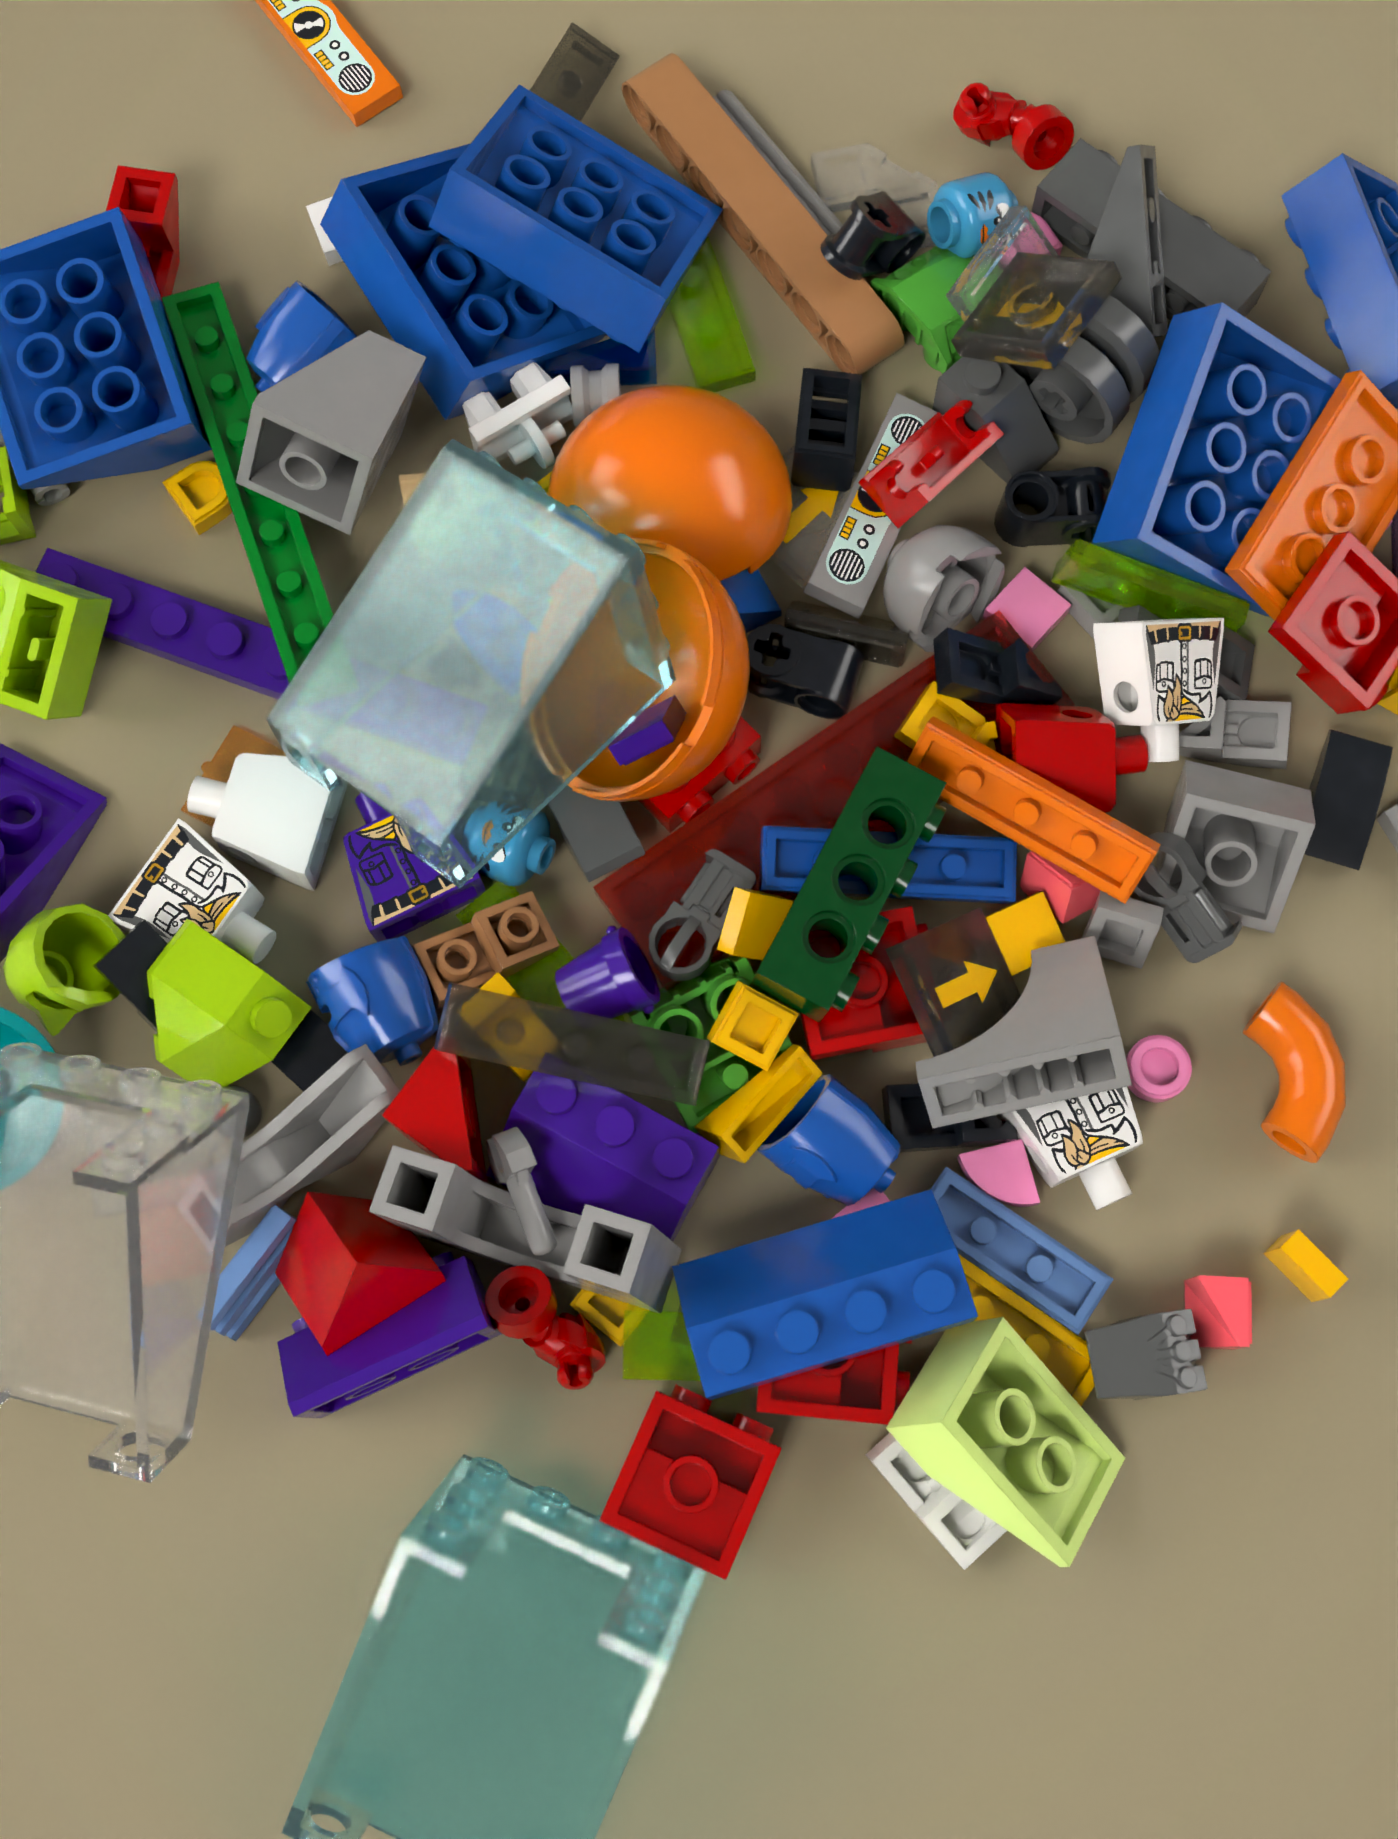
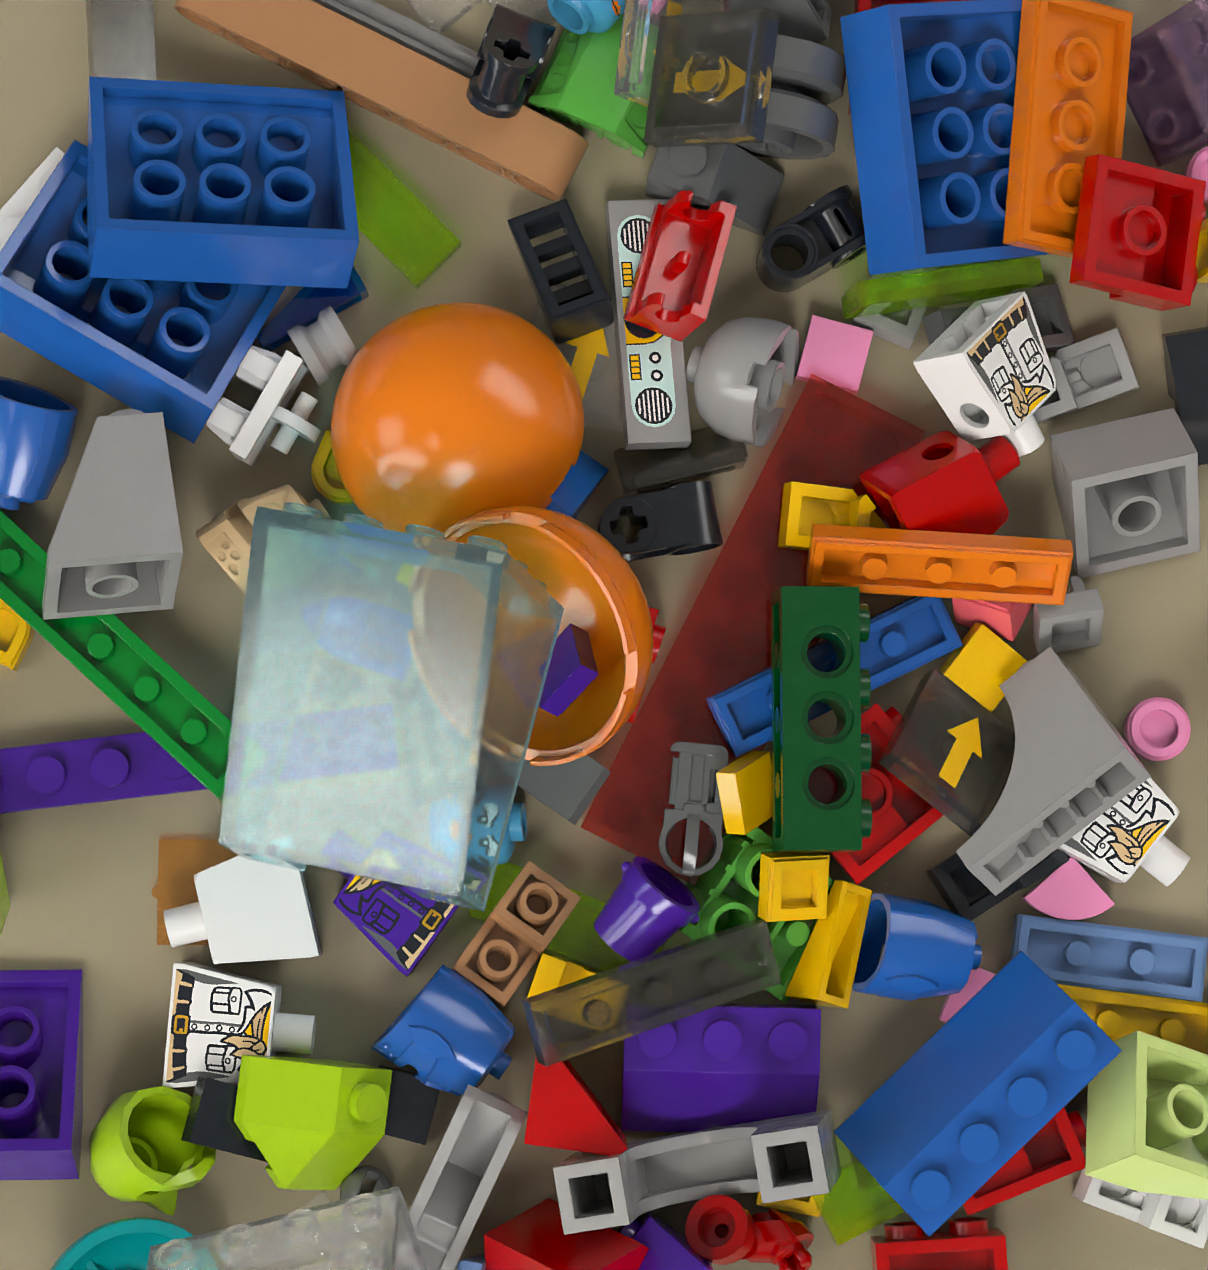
camera: 35 degrees left, 10 degrees up
light grey bar [486,1127,557,1255] -> none
black slope [933,627,1063,705] -> none
dark grey piece [1134,832,1242,963] -> none

